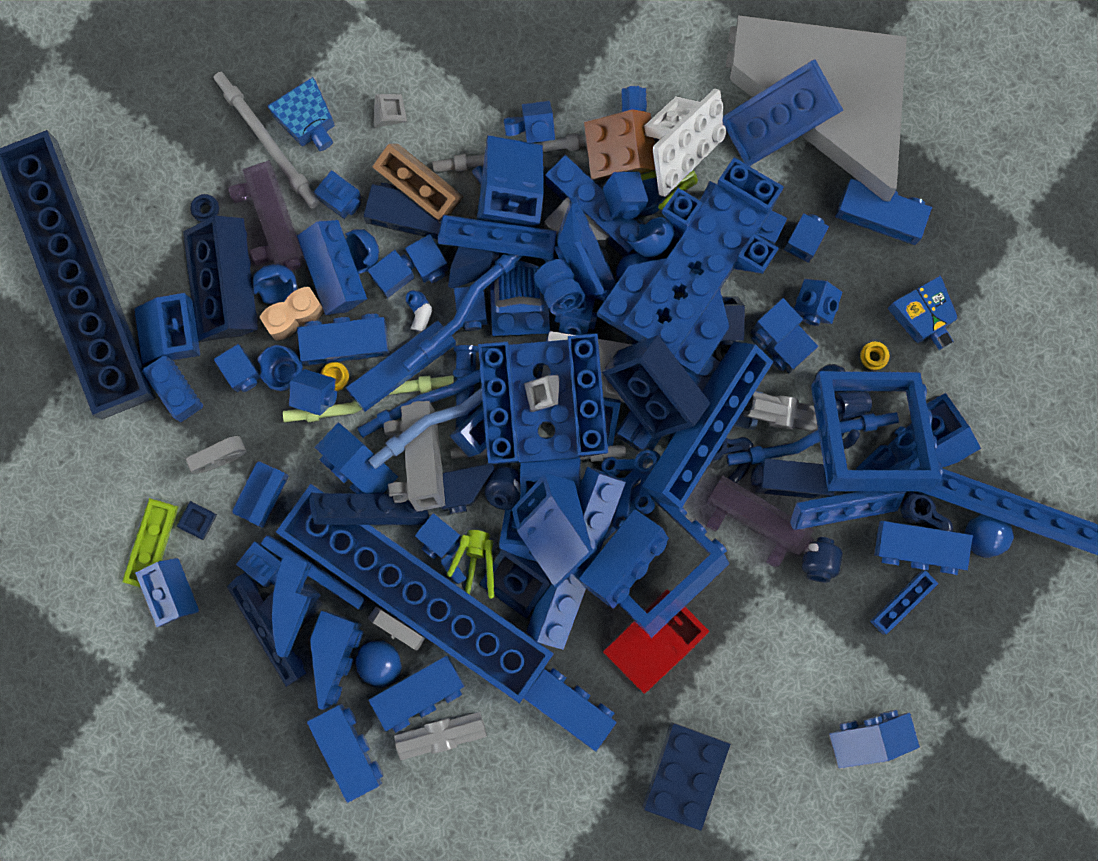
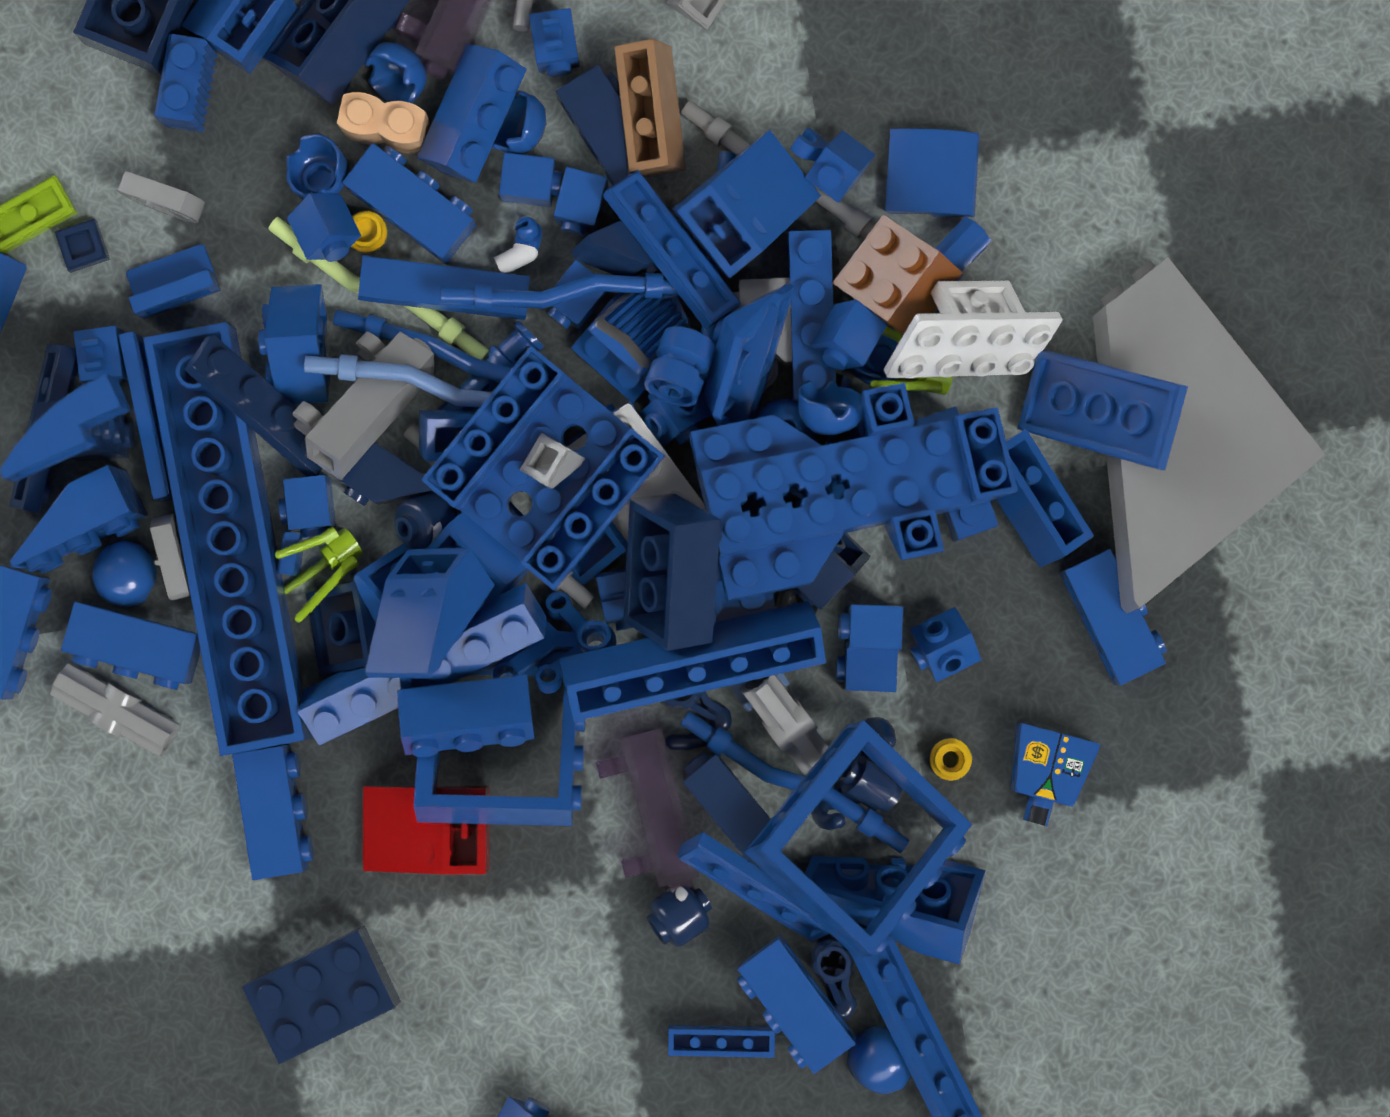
camera: 45 degrees right, 5 degrees up
blue brick [214,344,260,392] -> none
blue brick [784,213,829,263] -> none
none -> blue slope [885,129,980,217]
none -> blue brick [996,429,1094,568]

